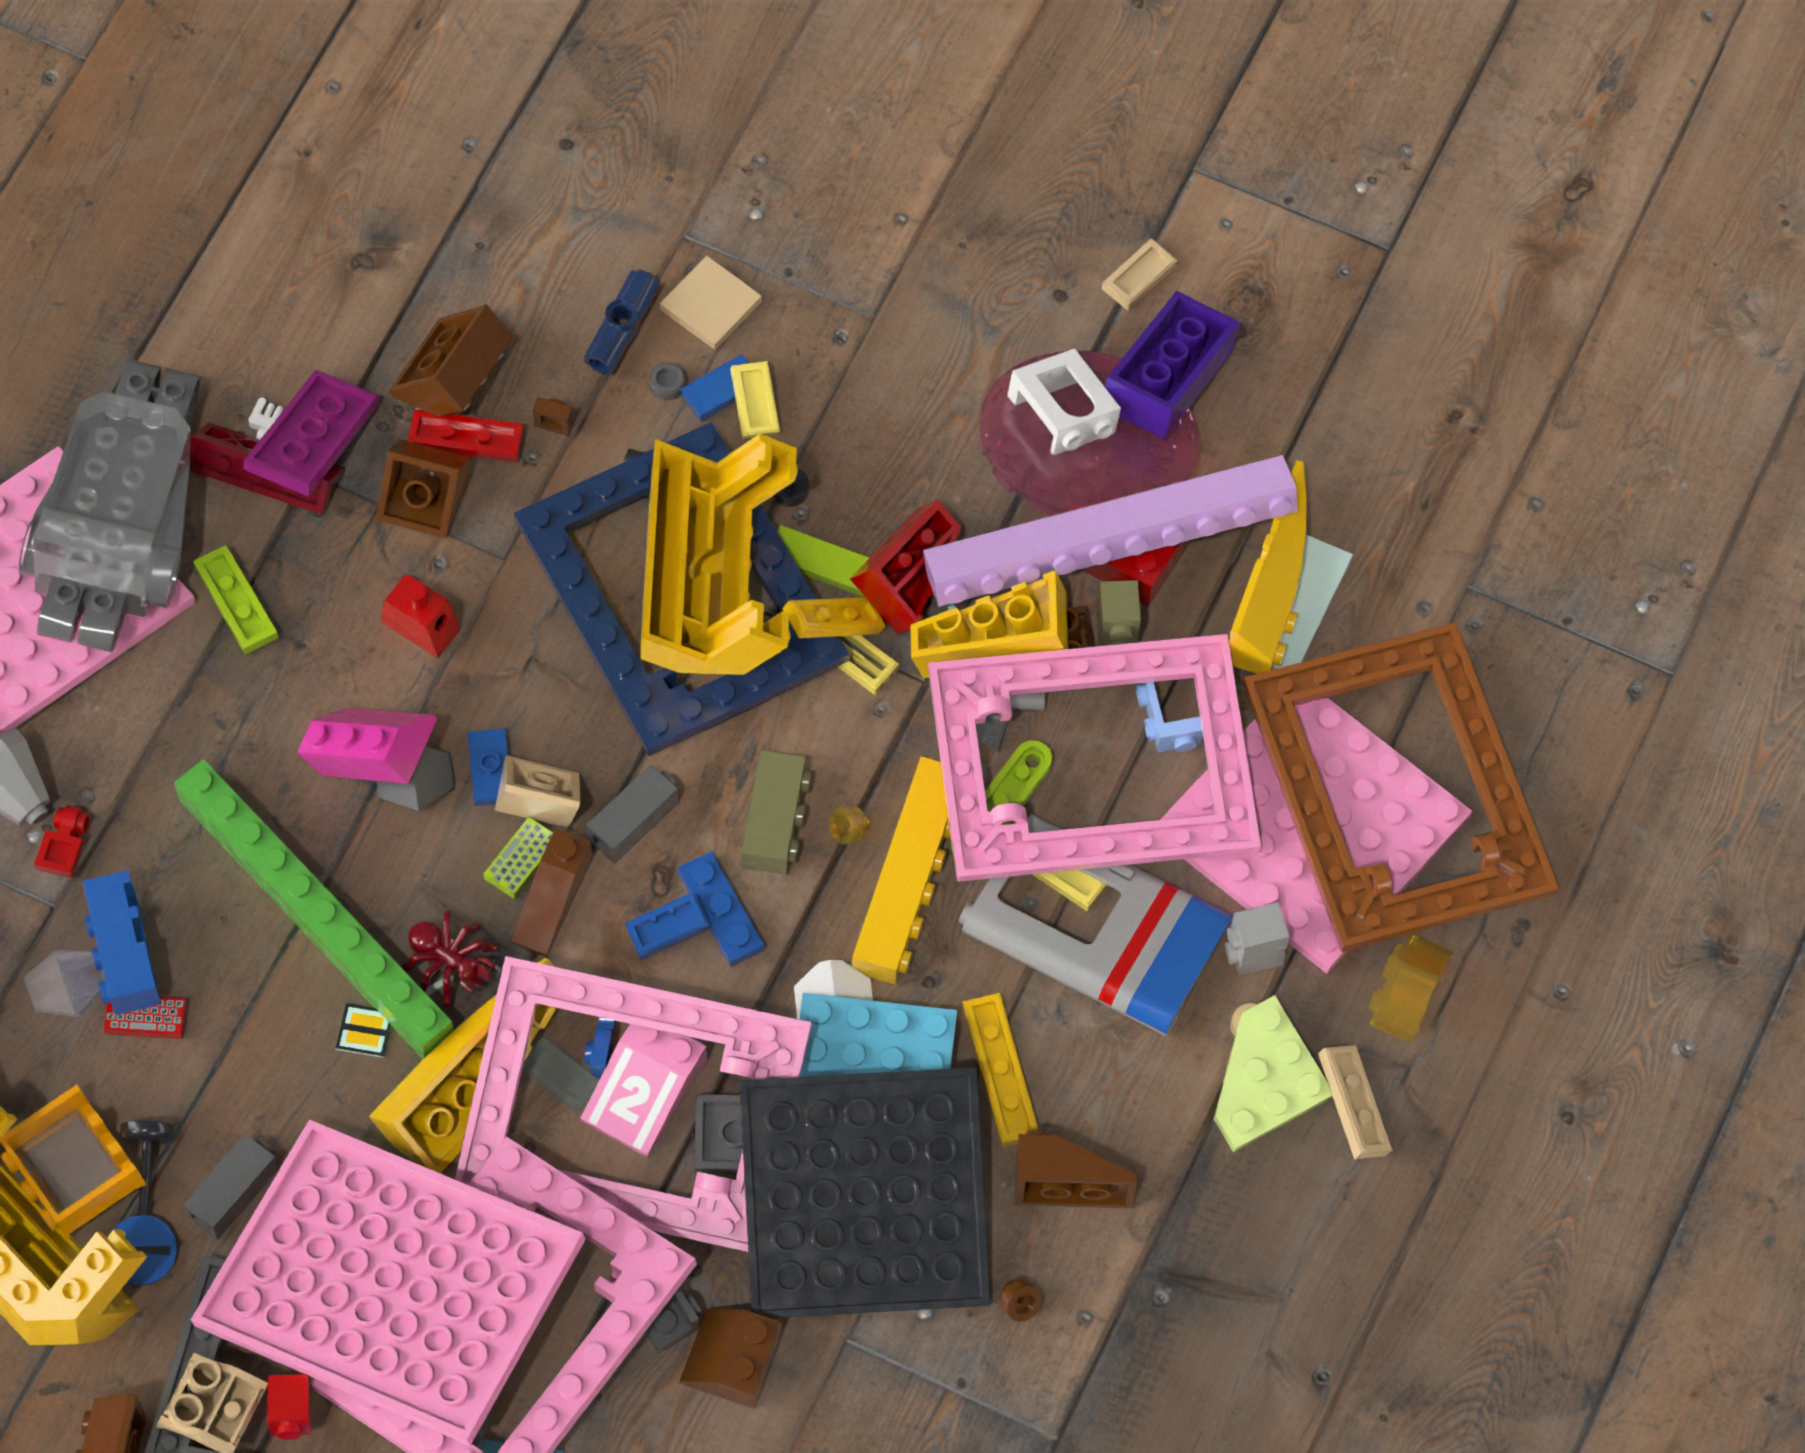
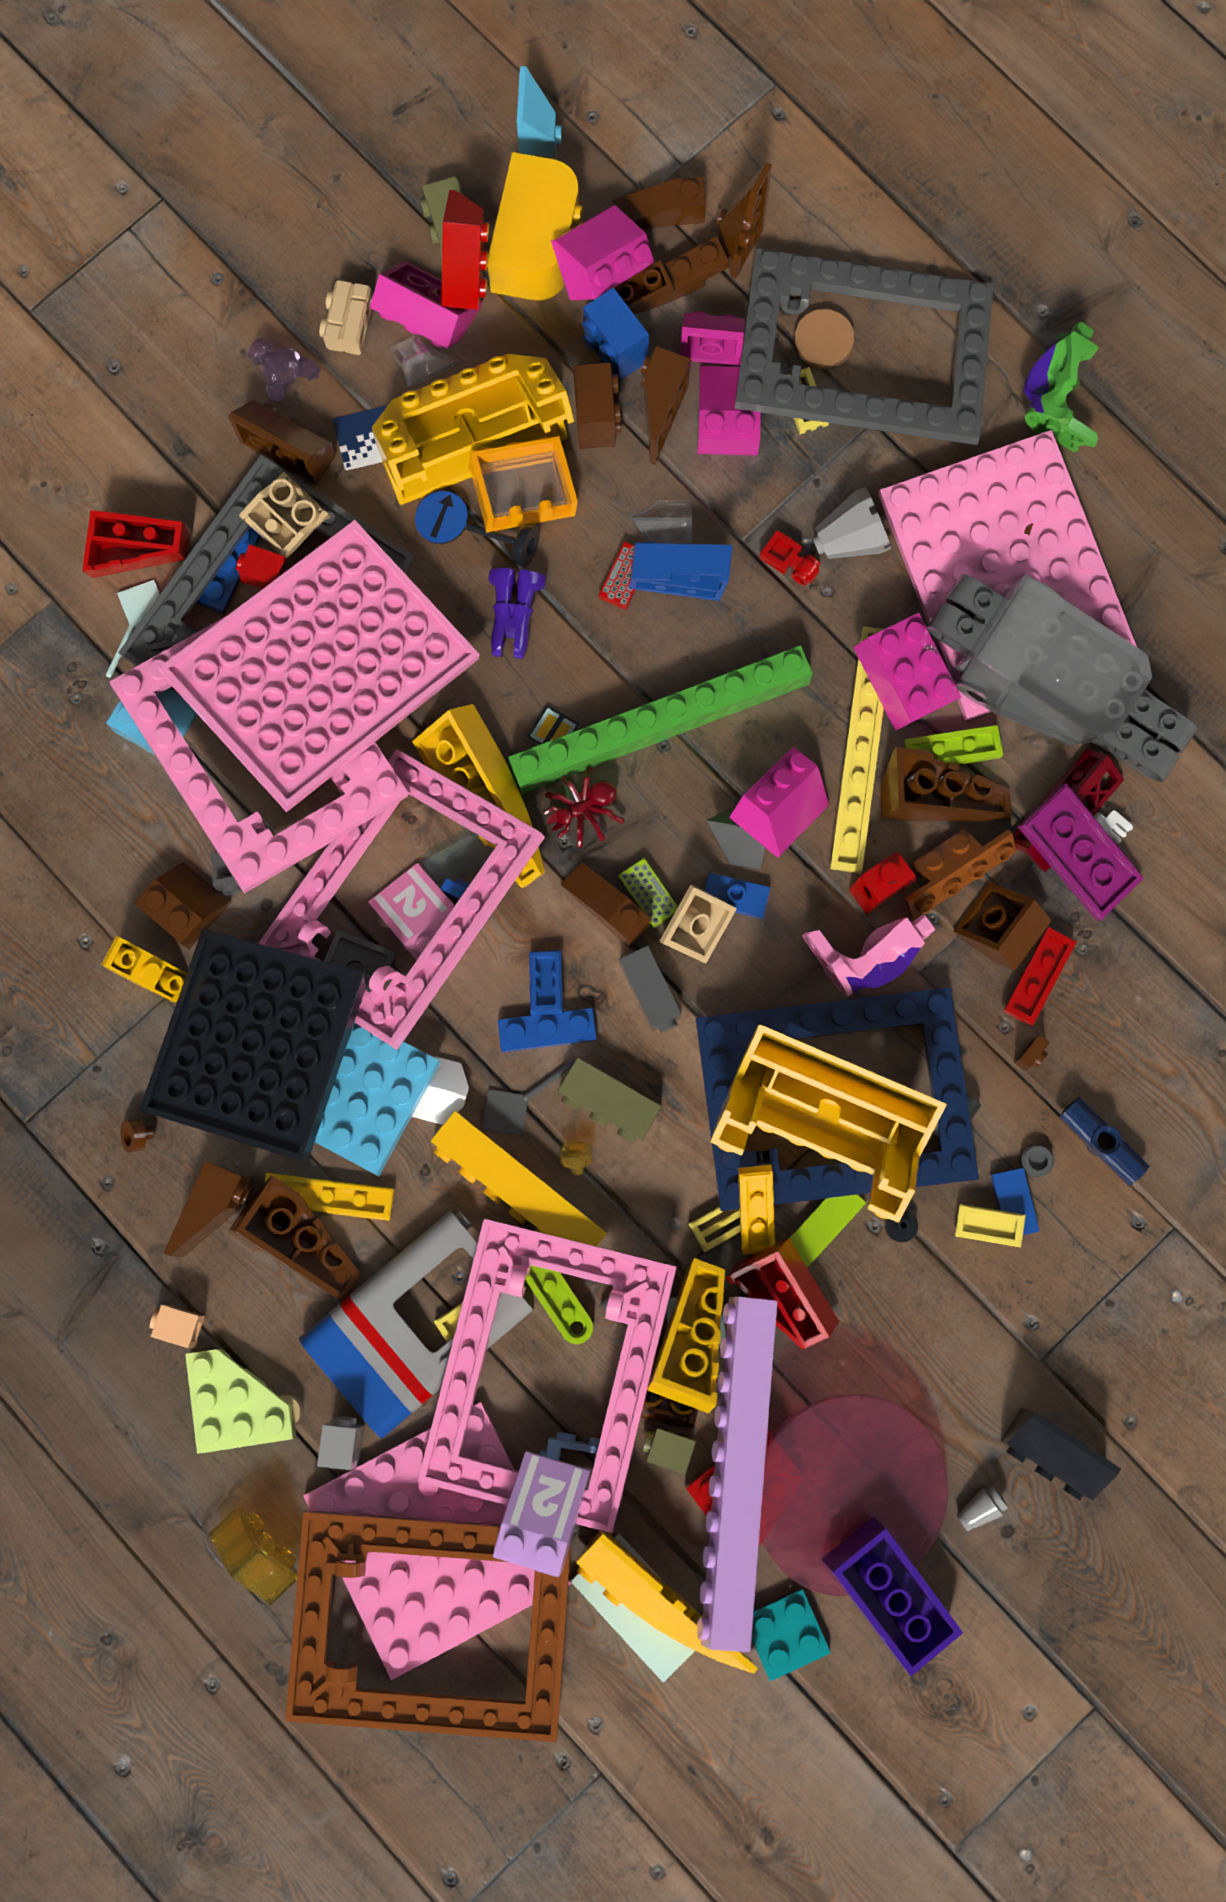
camera: 115 degrees right, 15 degrees up
dark grey brick [183,1134,279,1240] -> none
reddish brown slope [388,304,513,417] -> none
tan tile [660,255,762,350] -> none
white panel [1007,348,1121,456] -> none
tan tile [1102,238,1178,311] -> none
tan tile [1318,1045,1393,1159] -> none
none -> yellow slope [101,936,187,1003]
none -> light nougat brick [150,1305,205,1348]
none -> reddish brown wedge [229,1175,361,1302]
none -> dark blue sticker [333,405,388,471]
none -> dark grey piece [482,1060,575,1136]
none -> dark purple piece [488,568,546,659]
none -> lavender slope [493,1451,591,1577]
none -> teal plate [751,1588,831,1682]
none -> bright pink hips [802,914,935,997]
none -> light yellow plate [830,626,884,874]
none -> dark pink brick [853,613,961,731]
none -> reddish brown wedge [880,747,1012,821]
none -> dark orange bracket [905,829,1016,920]
none -> light grey cone [957,1485,1009,1532]
none -> black slope [1001,1408,1121,1501]

